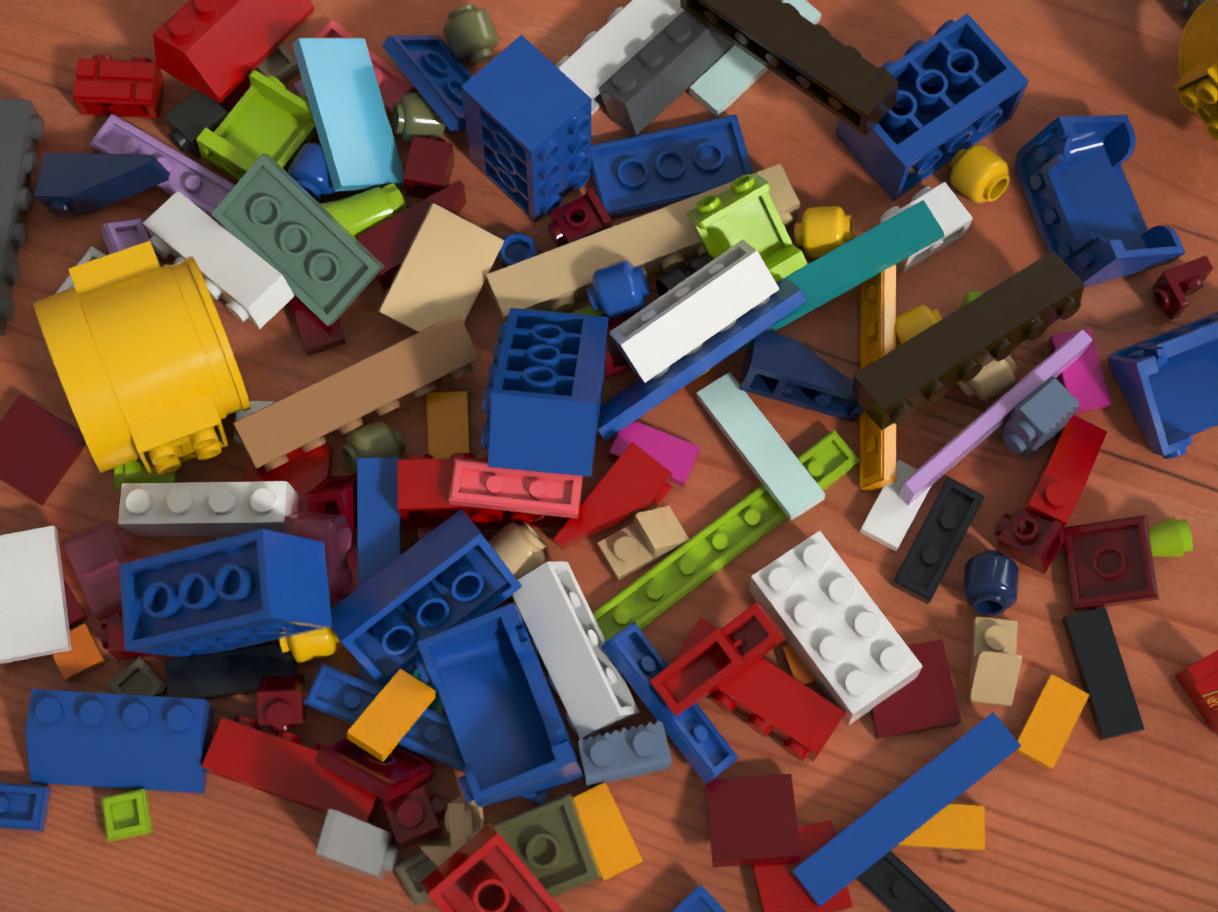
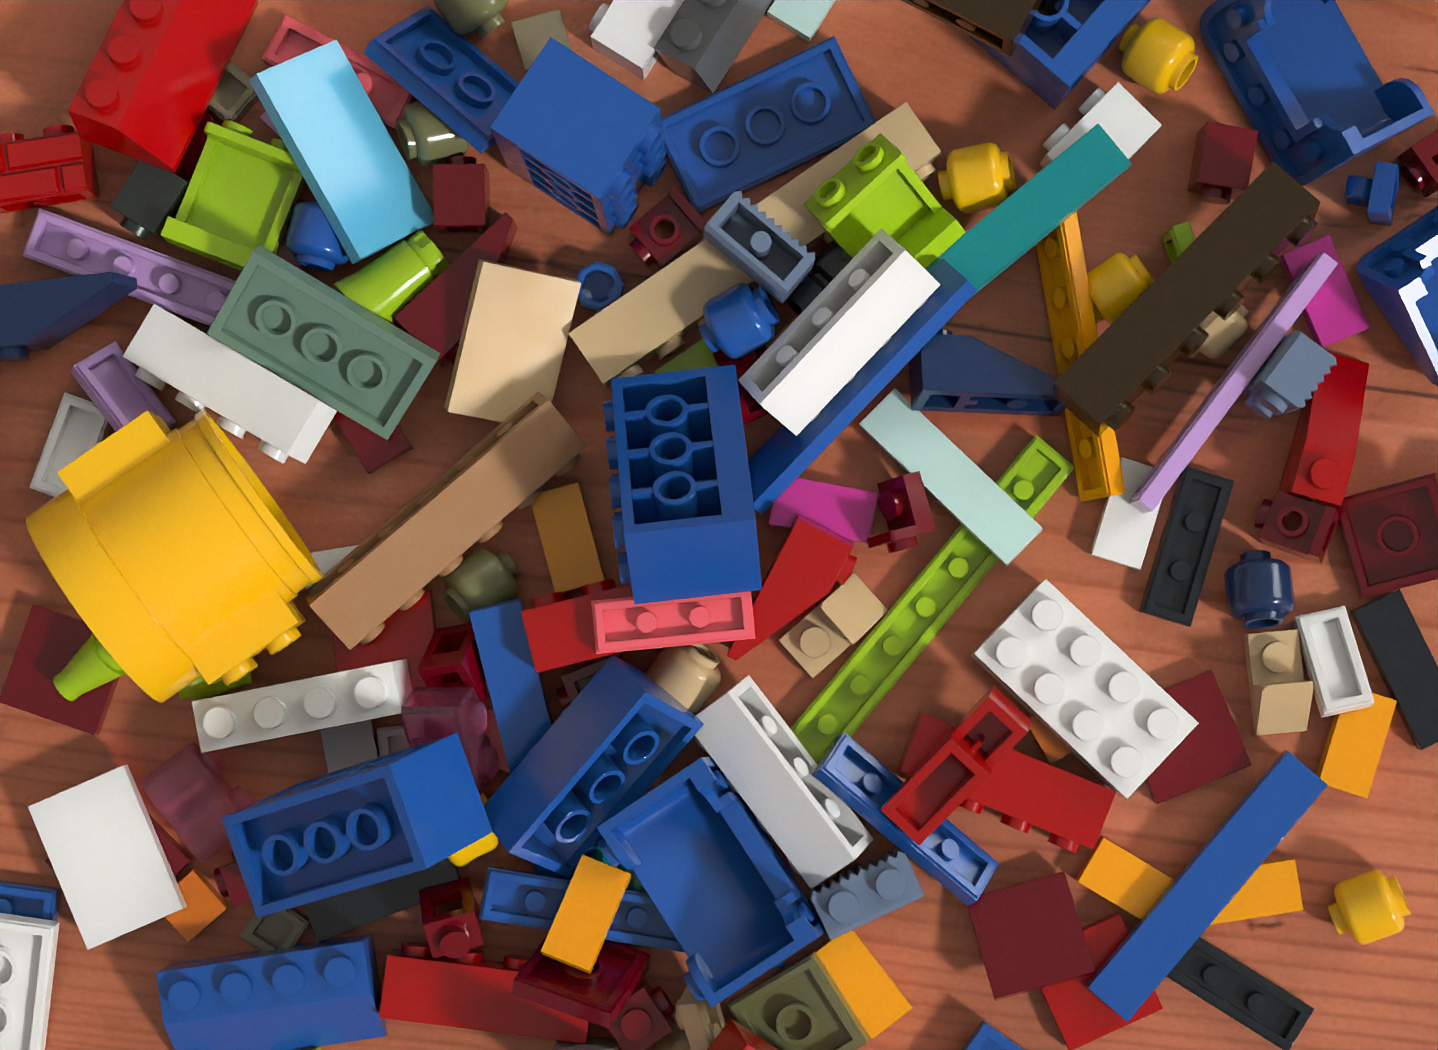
camera: 10 degrees left, 15 degrees up
none -> lime cone [53,634,126,701]
none -> sand blue brick [703,191,815,304]
none -> dark red bracket [866,471,935,554]
none -> light orange tile [1075,836,1174,920]
none -> dark red brick [1187,121,1258,205]
none -> white tile [1292,606,1375,718]
none -> yellow head [1328,869,1411,945]
none -> blue tile [1345,162,1401,226]

